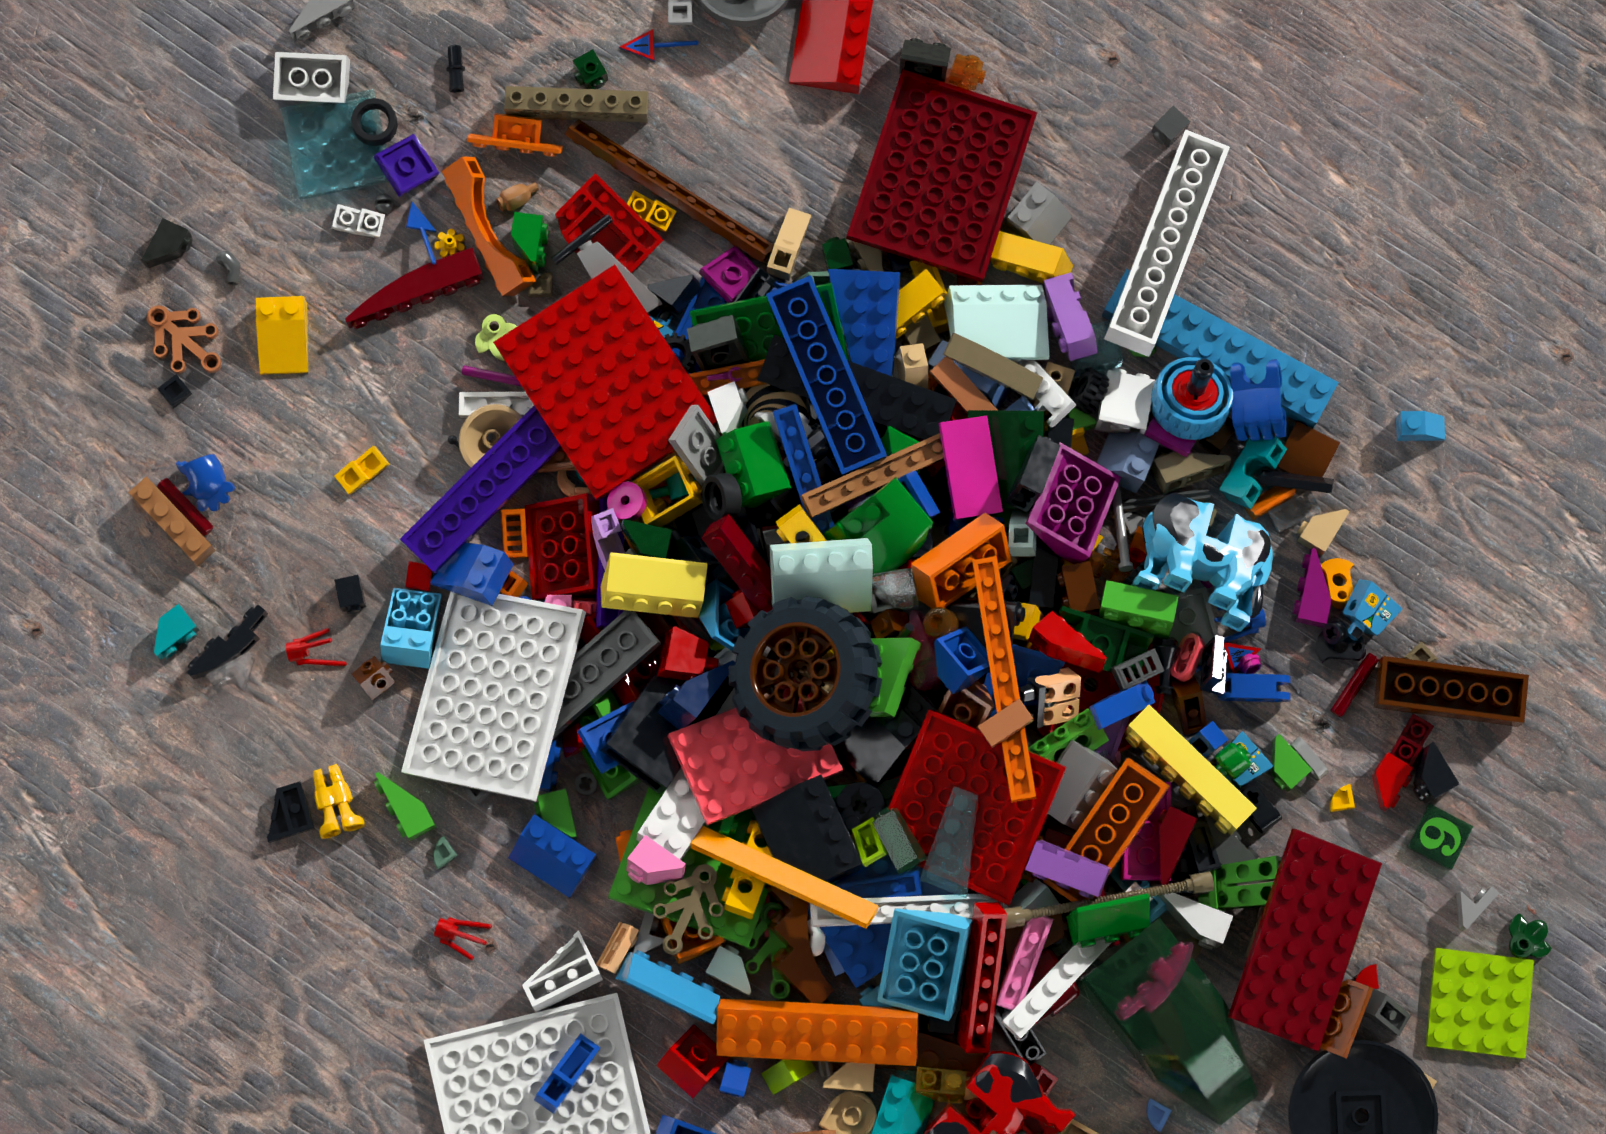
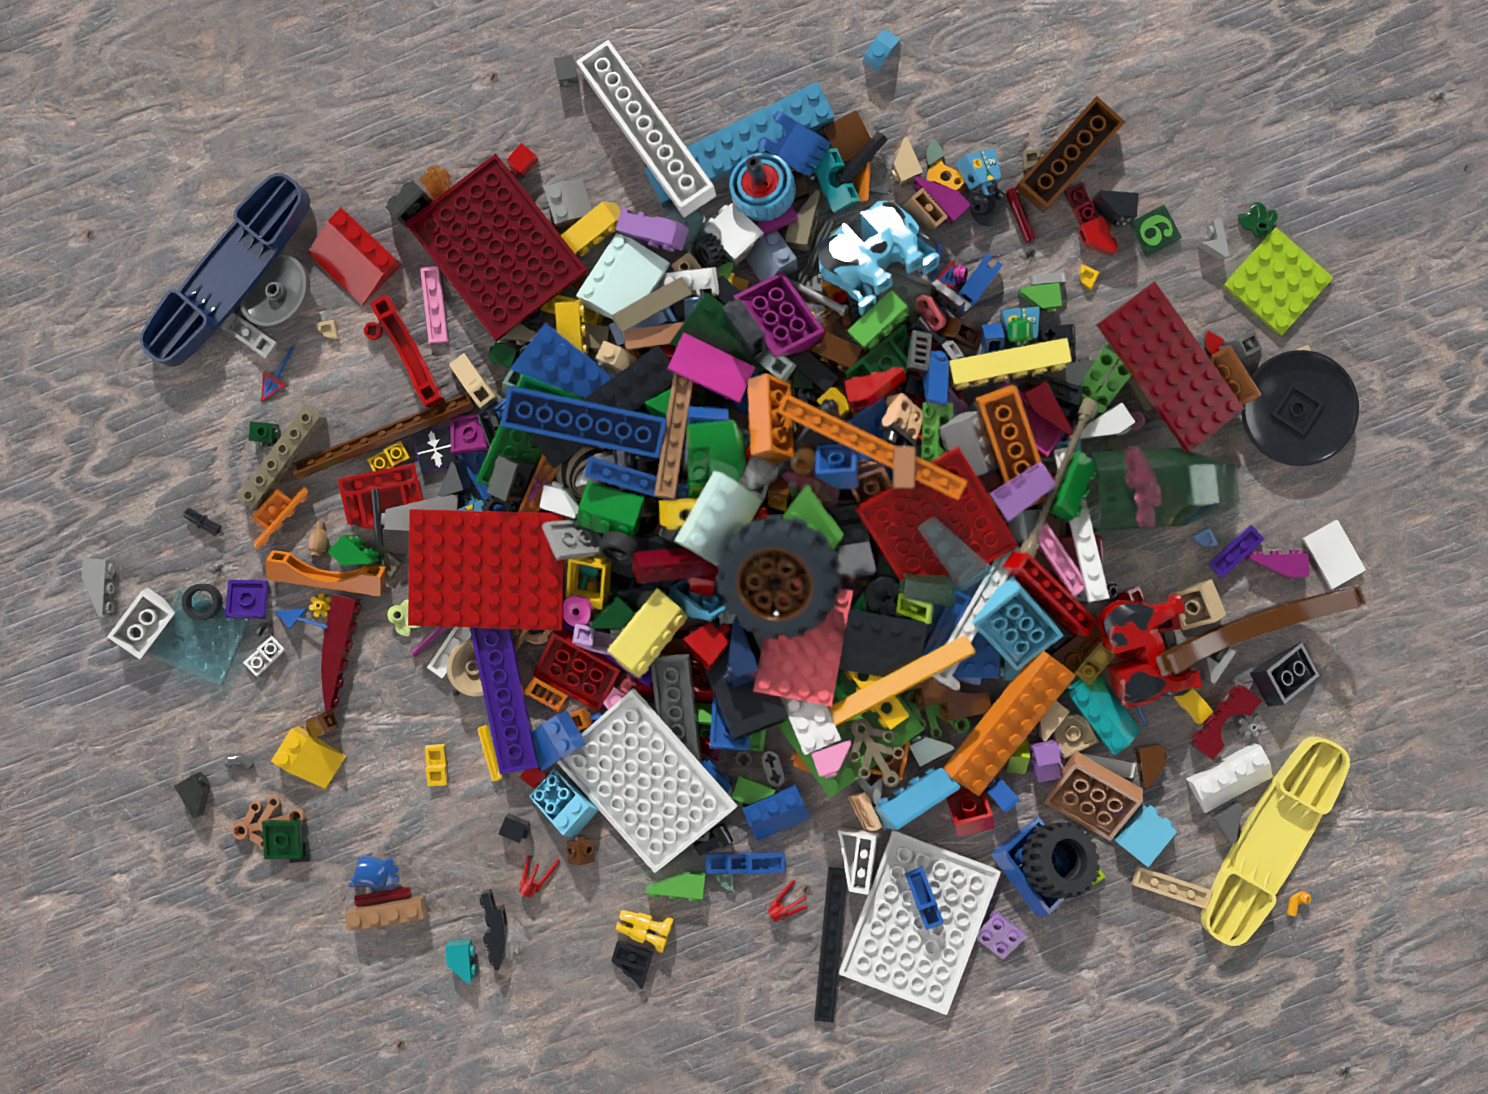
camera: 50 degrees left, 10 degrees up
none -> dark green tile [262,820,304,859]
none -> reddish brown slope [305,711,339,738]
none -> tan tile [316,320,339,340]
none -> red bush [364,322,382,340]
none -> red arch [369,294,445,408]
none -> black tile [412,426,459,473]
none -> bright pink tile [420,266,449,345]
none -> yellow axle [477,725,502,781]
none -> red brick [507,143,538,177]
none -> black piece [693,823,734,856]
none -> blue slope [705,852,785,875]
none -> light grey beam [762,750,785,786]
none -> black tile [814,867,847,1023]
none -> medium nougat brick [903,188,947,235]
none -> black tile [903,373,925,398]
none -> sand green tile [926,139,946,166]
none -> light grey slope [942,340,966,360]
none -> medium lavender brick [1029,738,1063,783]
none -> bright pink plate [1130,411,1145,430]

